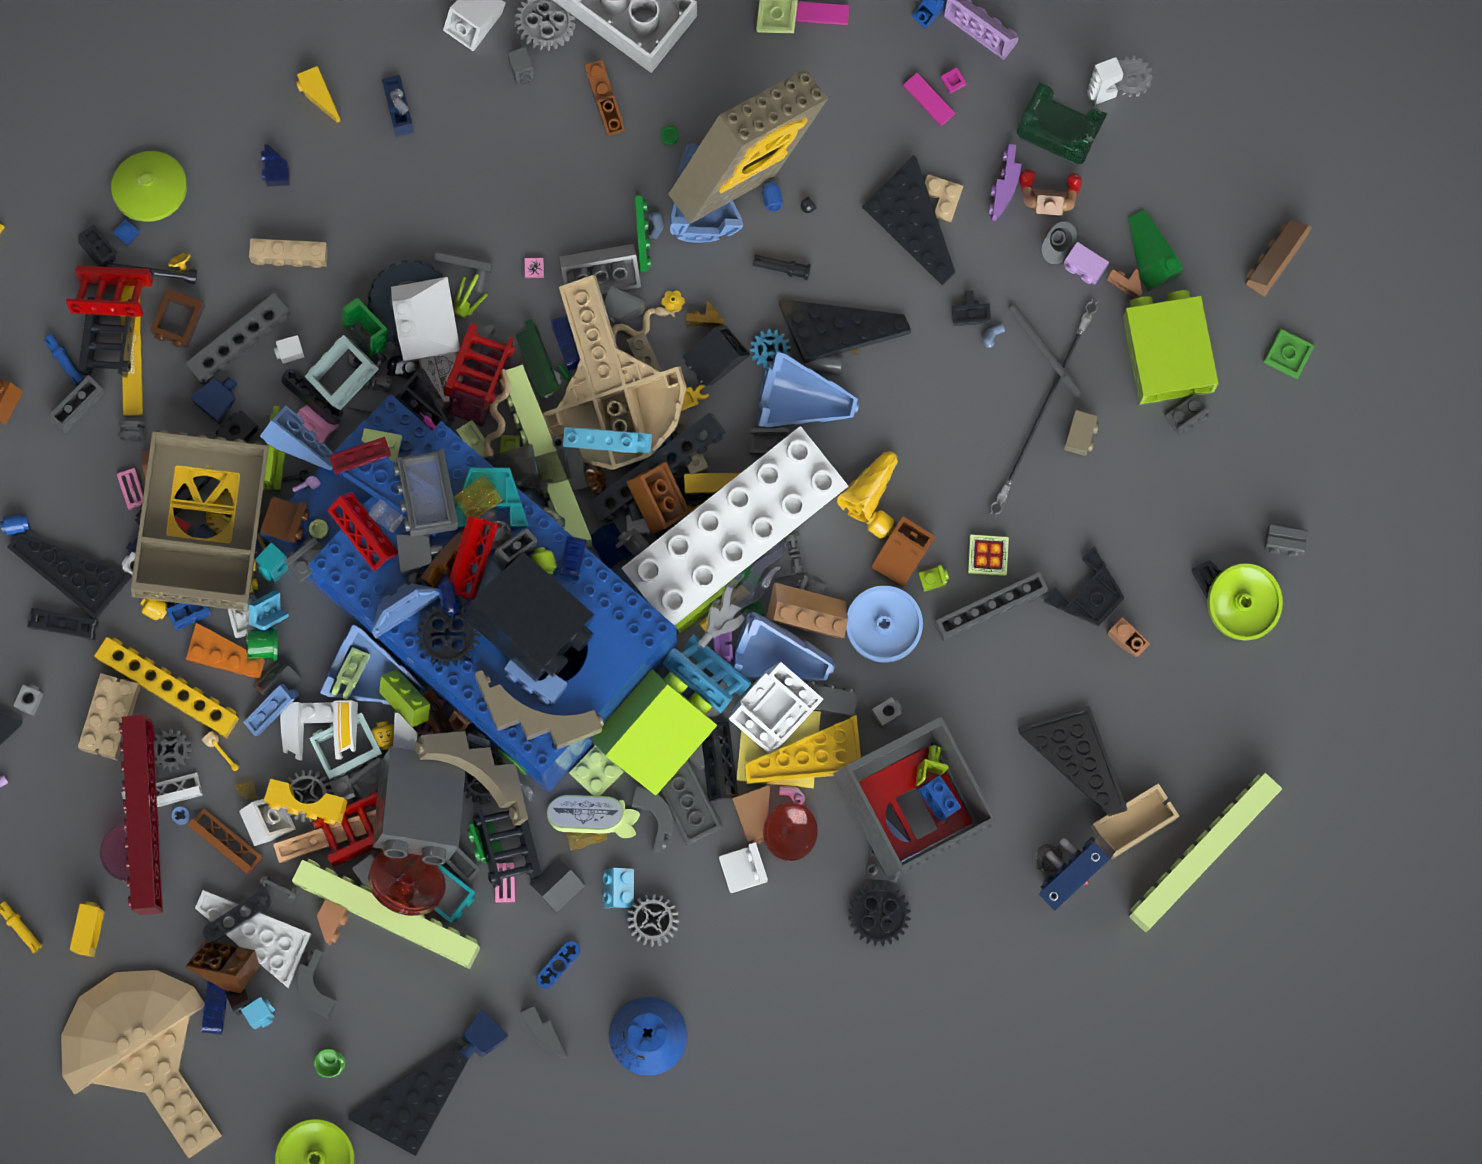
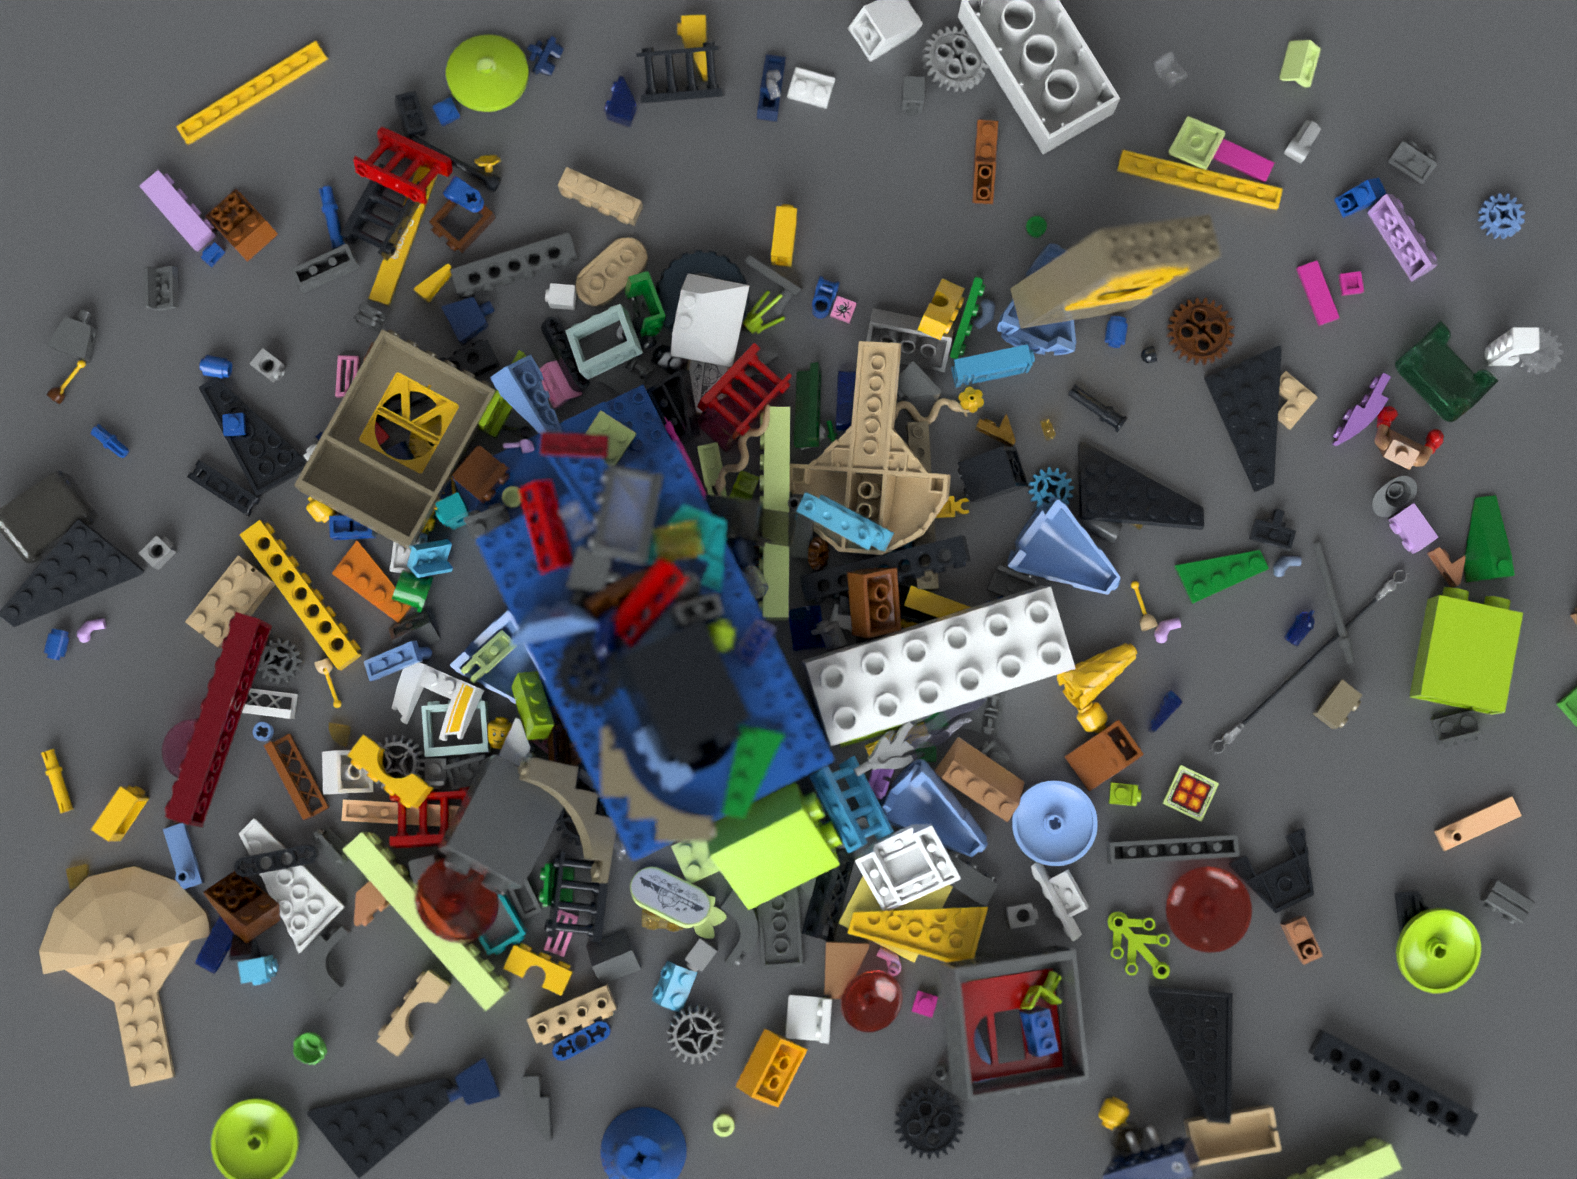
camera: 25 degrees right, 5 degrees up
none -> clear yellow tile [66,864,89,890]
none -> medium blue piece [163,823,204,889]
none -> blue plate [222,413,246,437]
none -> light grey brick [250,348,286,383]
none -> tan arch [377,969,451,1057]
none -> yellow slope [413,264,453,303]
none -> blue piece [443,176,484,213]
none -> yellow arch [503,942,574,996]
none -> dark blue hips [527,36,564,76]
none -> tan brick [527,984,617,1045]
none -> tan tile [576,238,648,307]
none -> black fence [636,42,725,104]
none -> light grey brick [685,937,717,972]
none -> yellowish green tile [713,1114,735,1137]
none -> green wing [722,725,785,819]
none -> light orange slope [735,1029,807,1107]
none -> yellow window [771,204,797,267]
none -> white plate [788,67,835,109]
none -> blue piece [811,276,840,319]
none -> dark pink plate [911,990,938,1018]
none -> yellow arch [918,278,965,340]
none -> dark azure door [951,344,1035,388]
none -> white bracket [1031,862,1089,941]
none -> clear yellow tile [1040,419,1056,441]
none -> yellow head [1098,1096,1130,1130]
none -> lime plant [1107,911,1170,979]
none -> yellow tile [1117,149,1283,210]
none -> hinge [1131,581,1158,631]
none -> clear blue slope [1148,690,1183,733]
none -> lavender arm [1154,617,1181,643]
none -> clear red dish [1165,866,1252,953]
none -> reddish brown gear [1166,298,1235,365]
none -> green wing [1174,550,1269,604]
none -> clear blue piece [1284,609,1315,647]
none -> black brick [1309,1030,1479,1138]
none -> light nougat piece [1434,797,1522,851]

